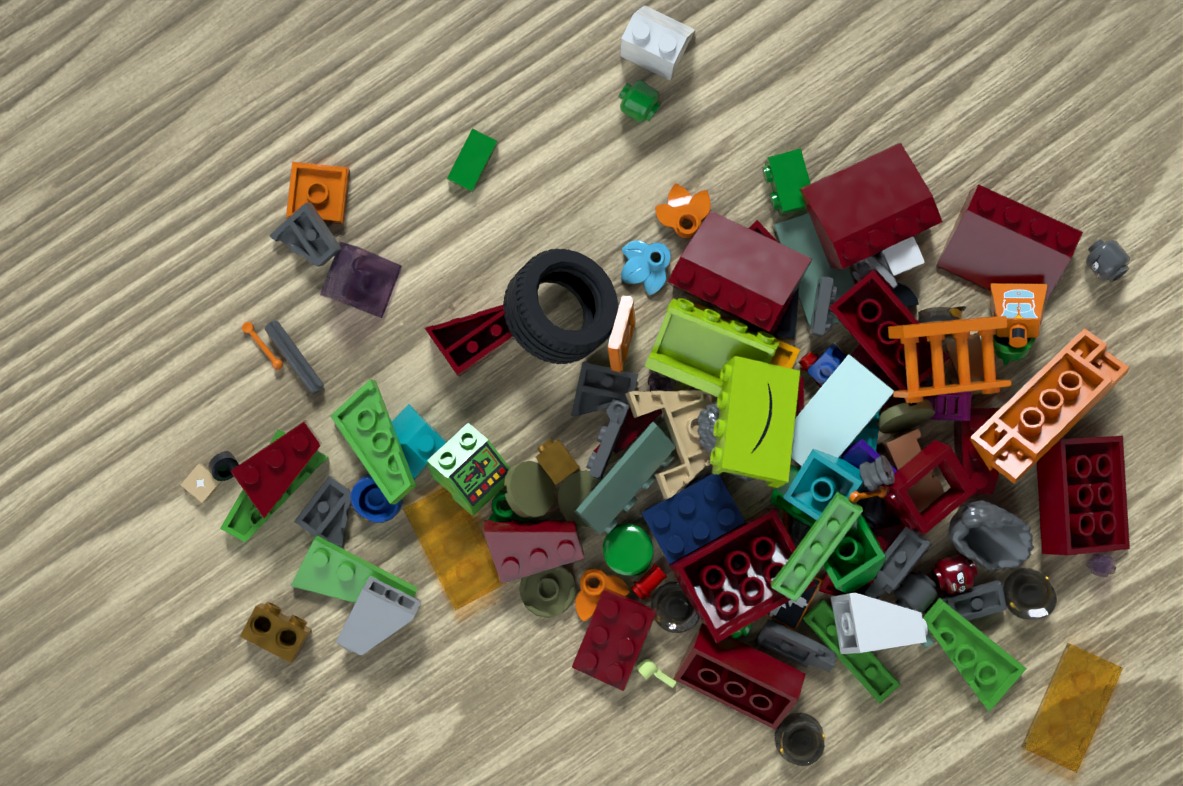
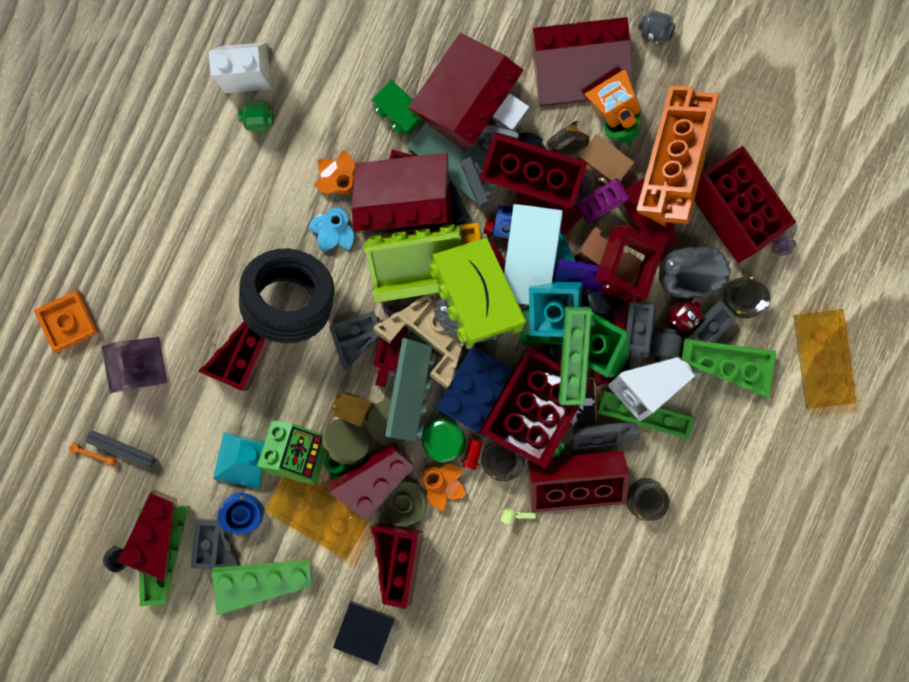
camera: 35 degrees left, 0 degrees up
tan tile [181,463,223,503] -> none
pearl gold brick [240,602,312,663] -> none
dark grey wing [270,203,342,267] -> none
bright green wing [330,379,416,505] -> none
light grey slope [336,576,421,656] -> none
green tile [447,128,498,193] -> none
dark red plate [572,588,658,691] -> none
dark grey hinge [586,399,630,480] -> none
orange tile [608,296,636,373] -> none
orange hinge [849,486,887,504] -> none
dark grey wheel [860,456,895,491] -> none
olive tile [876,399,935,433] -> none
orange fence [888,316,1011,403] -> none
none -> black tile [333,601,395,665]
none -> dark red wedge [371,523,424,609]

